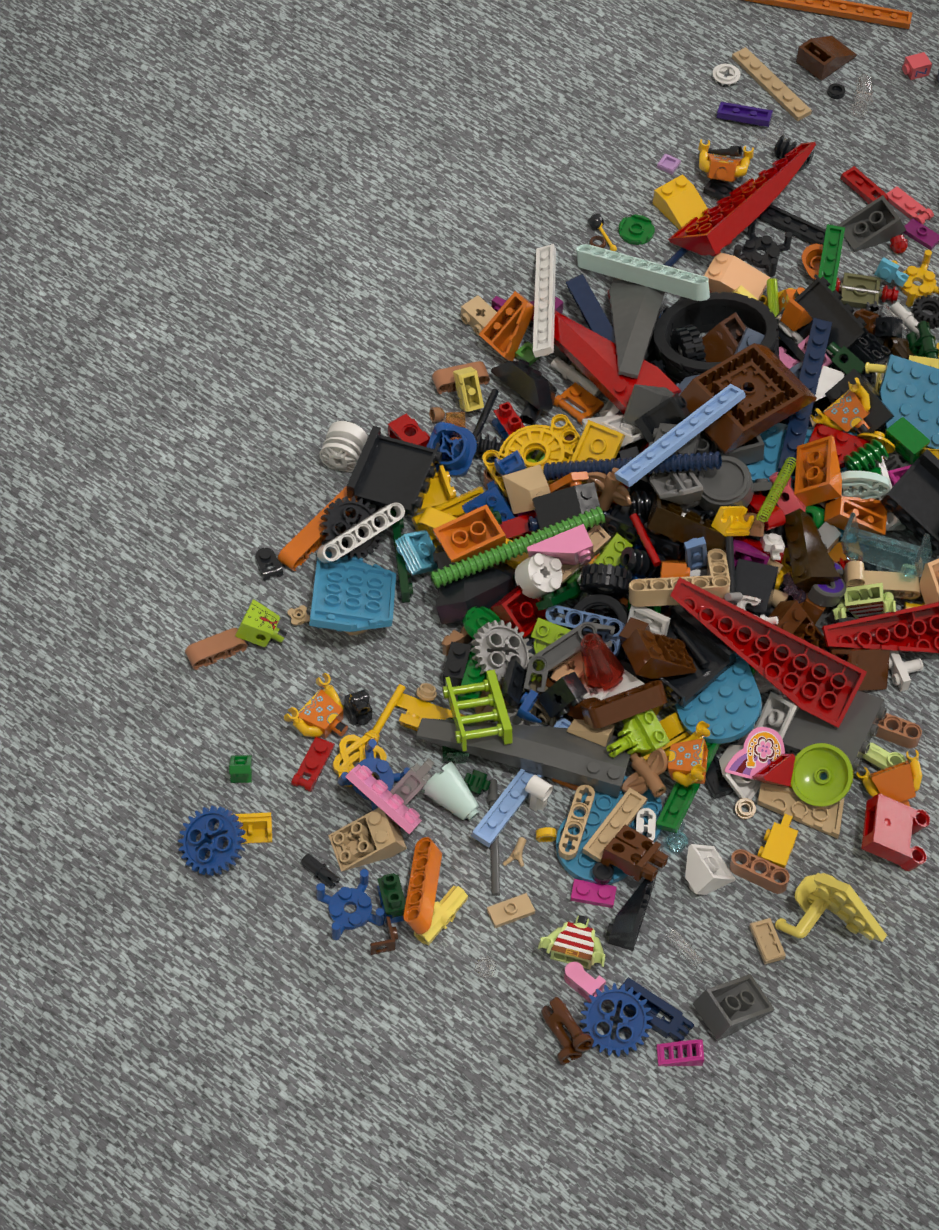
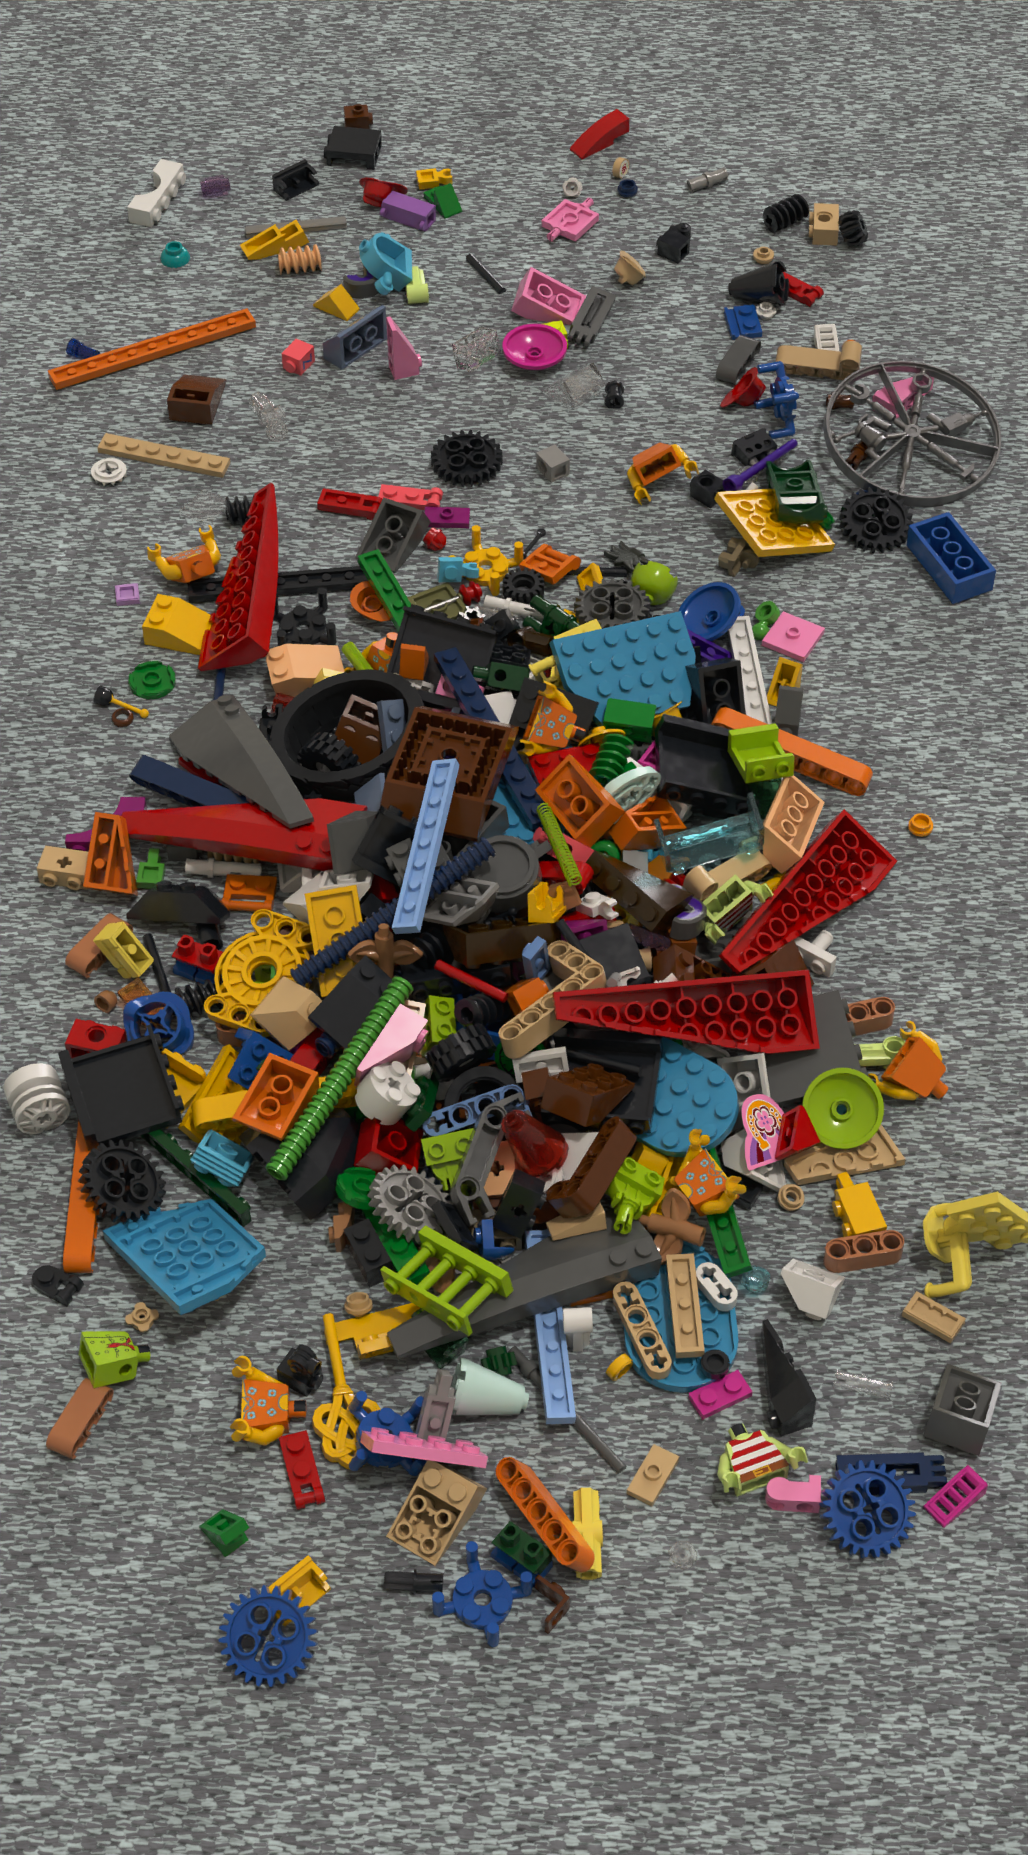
camera: 35 degrees left, 5 degrees down
white beam [317,503,405,563] -> none
blue plate [494,450,527,476] -> none
tan bar [503,837,526,867] -> none
white plate [533,244,556,358] -> none
reddish brown piece [541,997,594,1065] -> none
orange plate [548,472,589,493] -> none
light aqua beam [576,244,710,301] -> none
reddish brown hips [601,824,669,882] -> none
black bar [708,146,743,157] -> none
dark purple plate [717,102,773,127] -> none
black tile [827,83,846,99] -> none
piece [861,793,930,871] -> none

